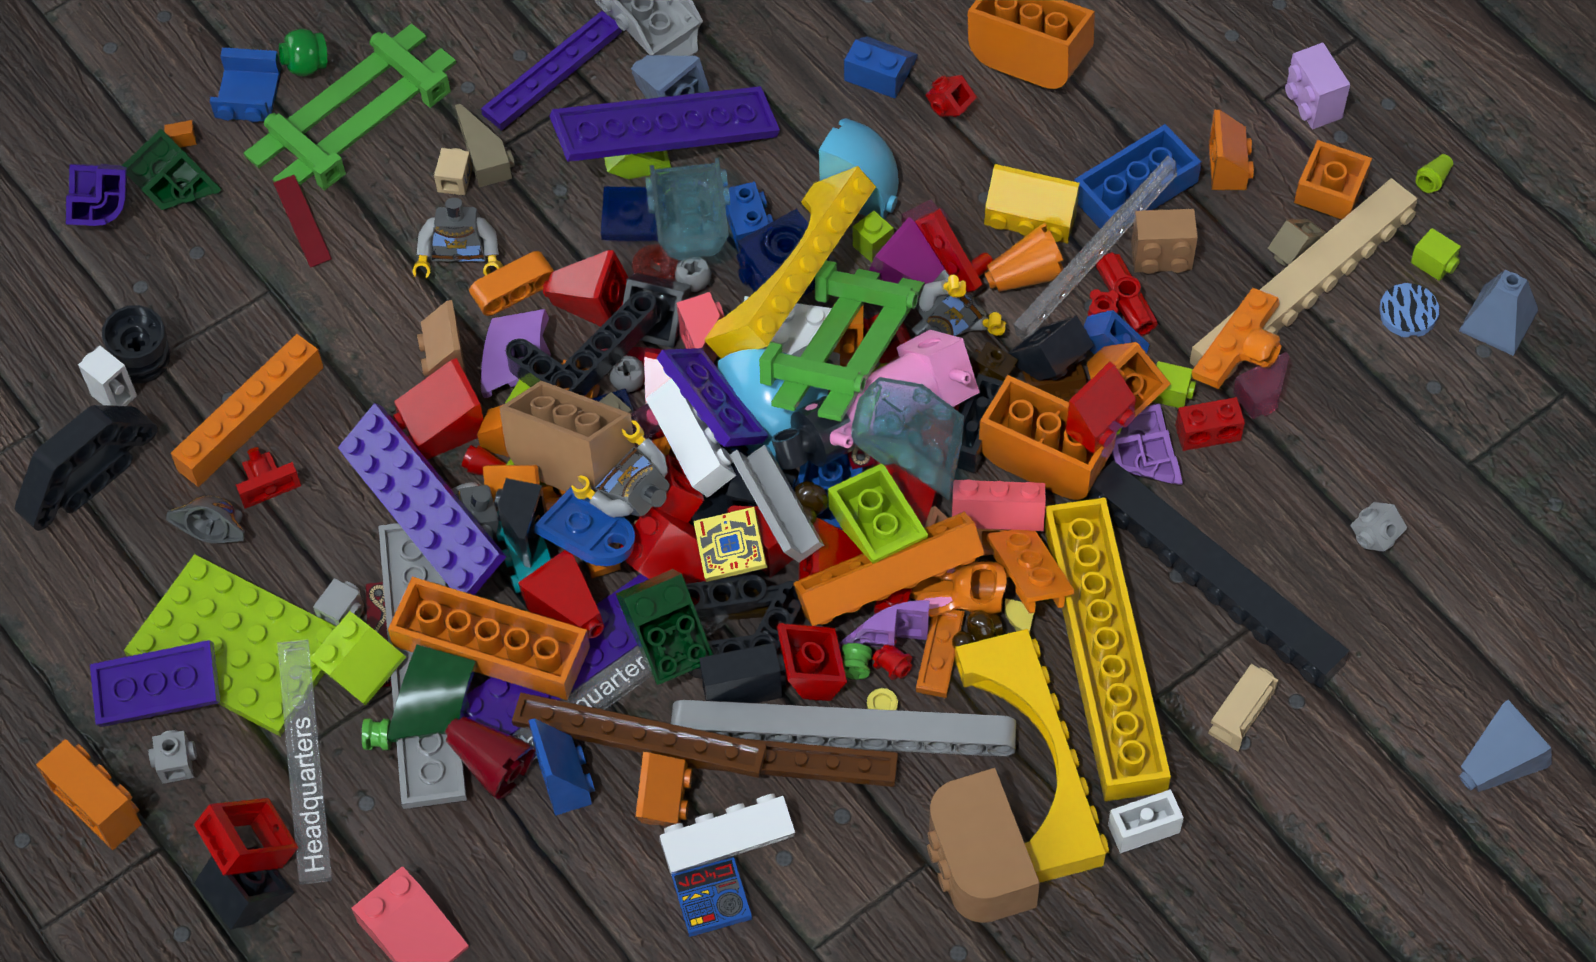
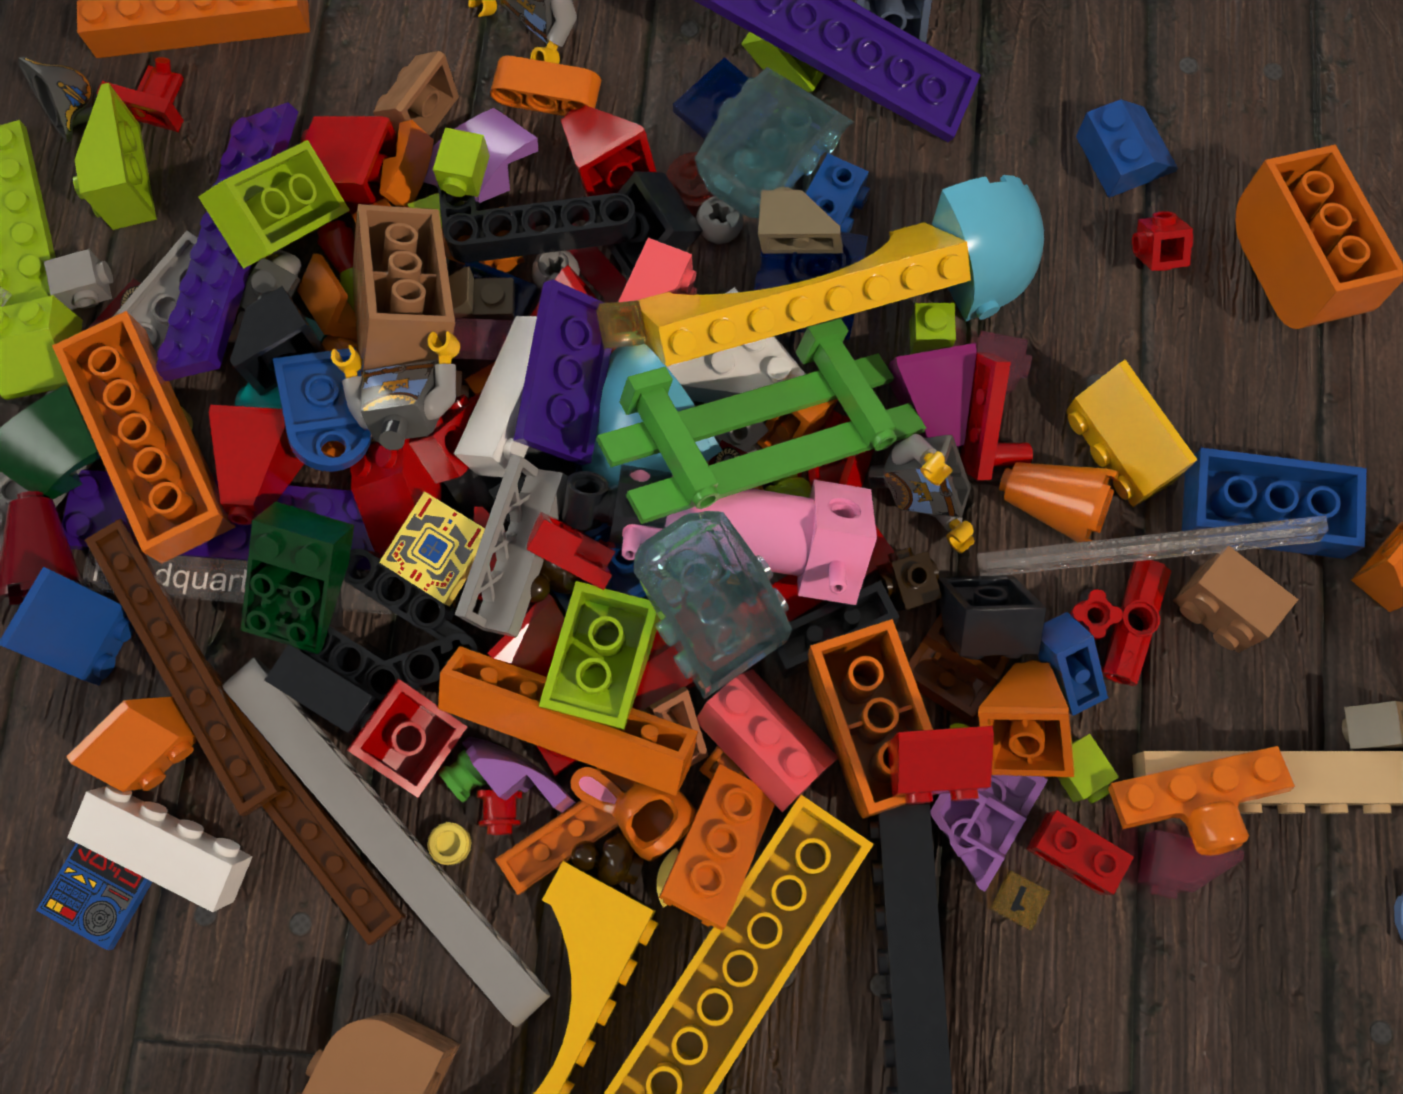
camera: 45 degrees right, 15 degrees up
none -> lime slope [73,83,157,230]
none -> lime brick [198,140,350,269]
none -> orange slope [380,120,434,208]
none -> lime brick [433,128,490,197]
none -> red slope [527,512,616,590]
none -> clear yellow plate [596,301,647,349]
none -> dark tan slope [758,187,843,254]
none -> clear yellow tile [990,871,1050,931]

